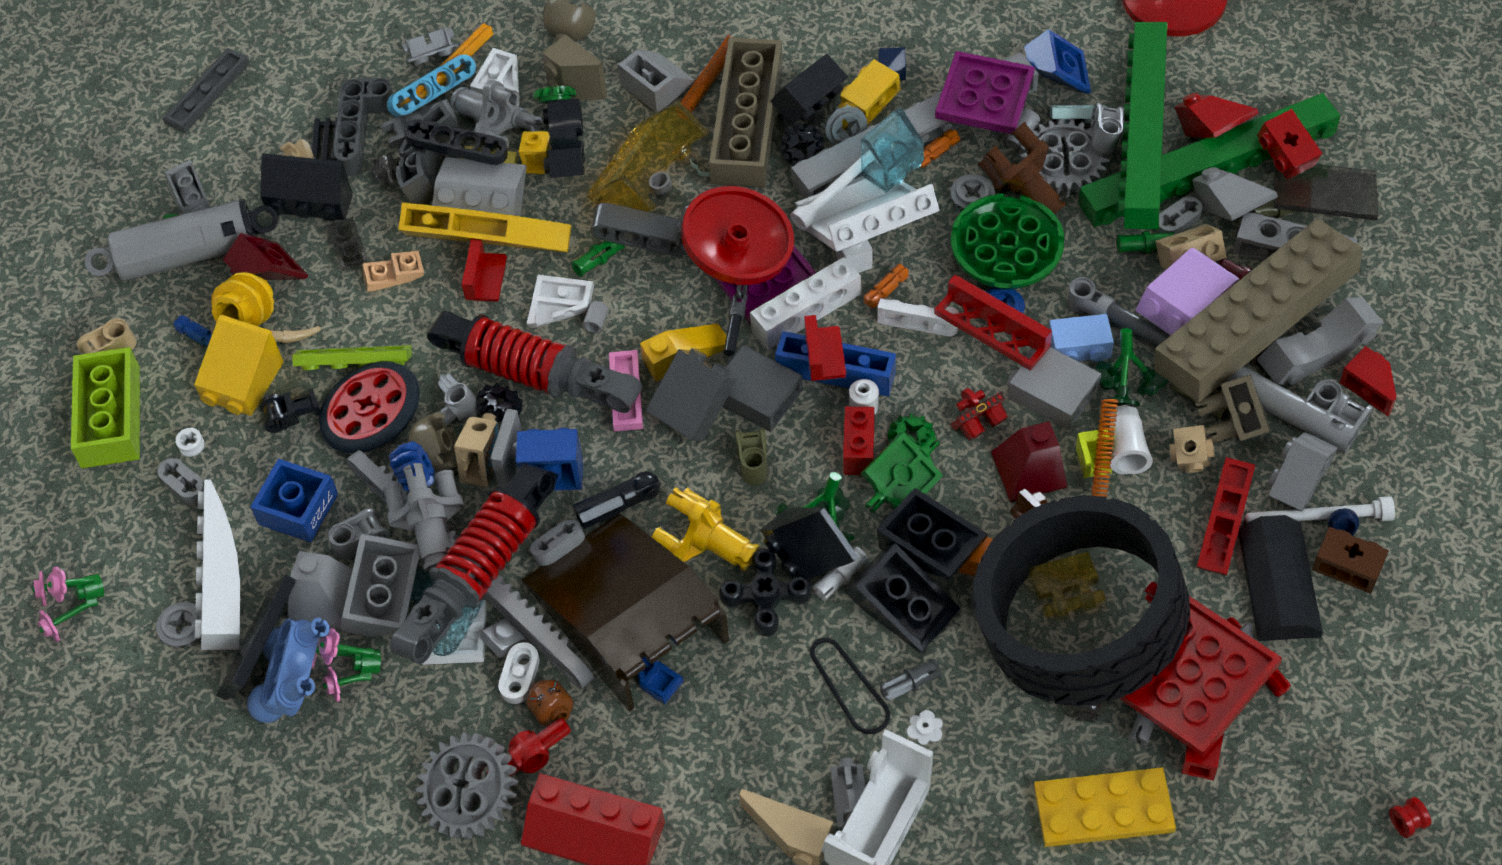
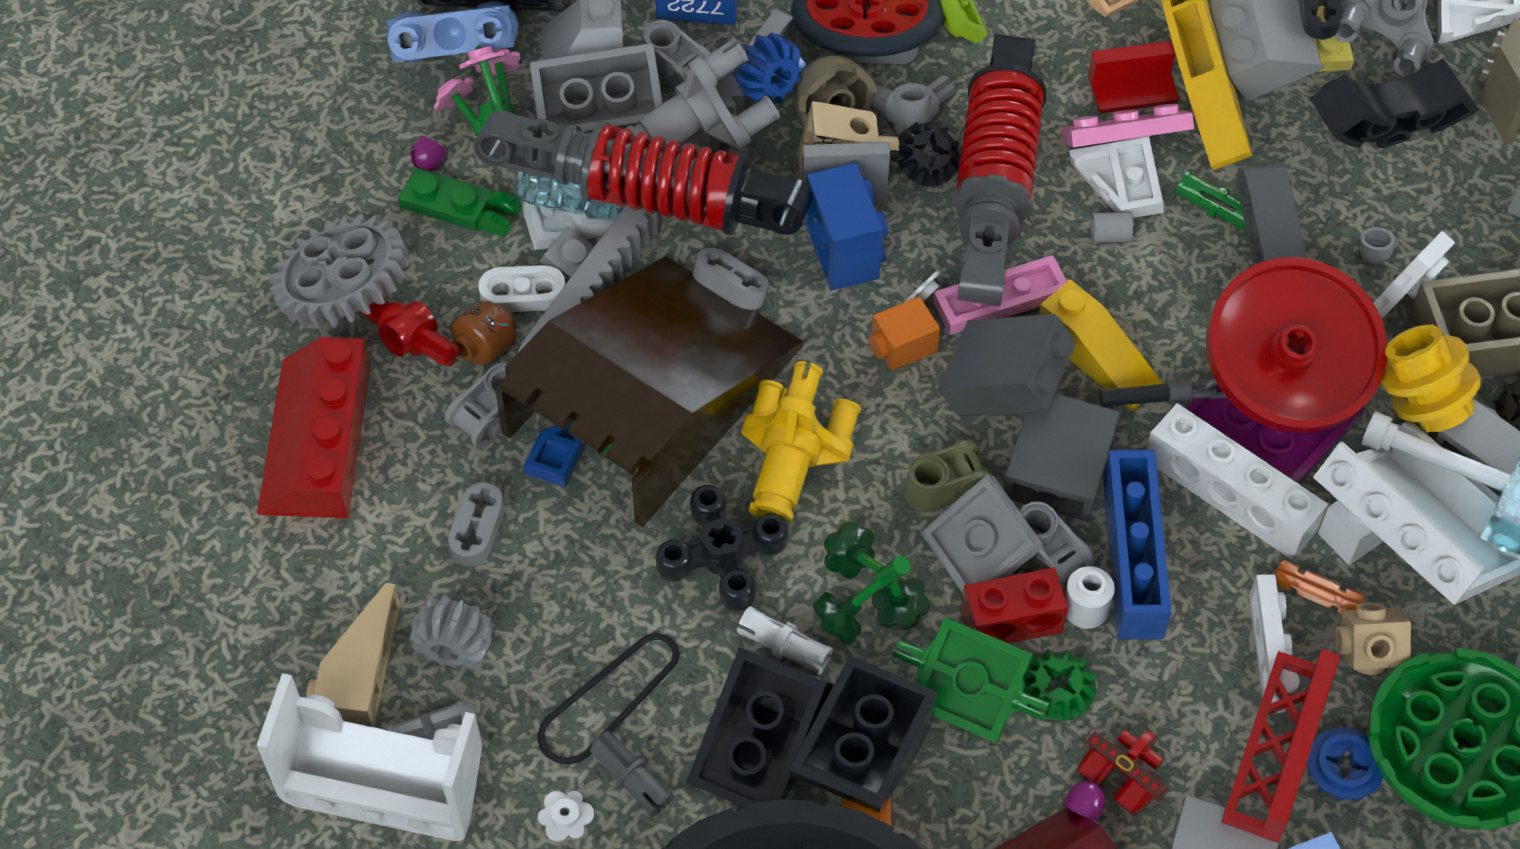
camera: 70 degrees right, 0 degrees up
yellow bracket [519,131,550,174] -> none
green gear [533,86,576,104] -> none
black piece [573,471,661,529] -> none
clear yellow windscreen [586,101,709,212] -> none
black slope [760,507,859,579] -> none
red panel [804,315,846,381] -> none
none -> green hinge [398,167,522,236]
none -> light grey gear [409,596,493,670]
none -> magenta hinge [410,136,448,171]
none -> light grey piece [445,363,508,449]
none -> light grey beam [448,482,505,566]
none -> orange brick [868,296,940,371]
none -> white plant [903,270,941,303]
none -> light grey plate [920,474,1044,594]
none -> light grey piece [1019,502,1095,590]
none -> bright pink plate [1061,104,1194,148]
none -> magenta hinge [1062,781,1105,822]
none -> tan brick [1334,603,1411,675]
none -> white wing [1374,231,1455,319]
none -> yellow piece [1381,324,1481,433]

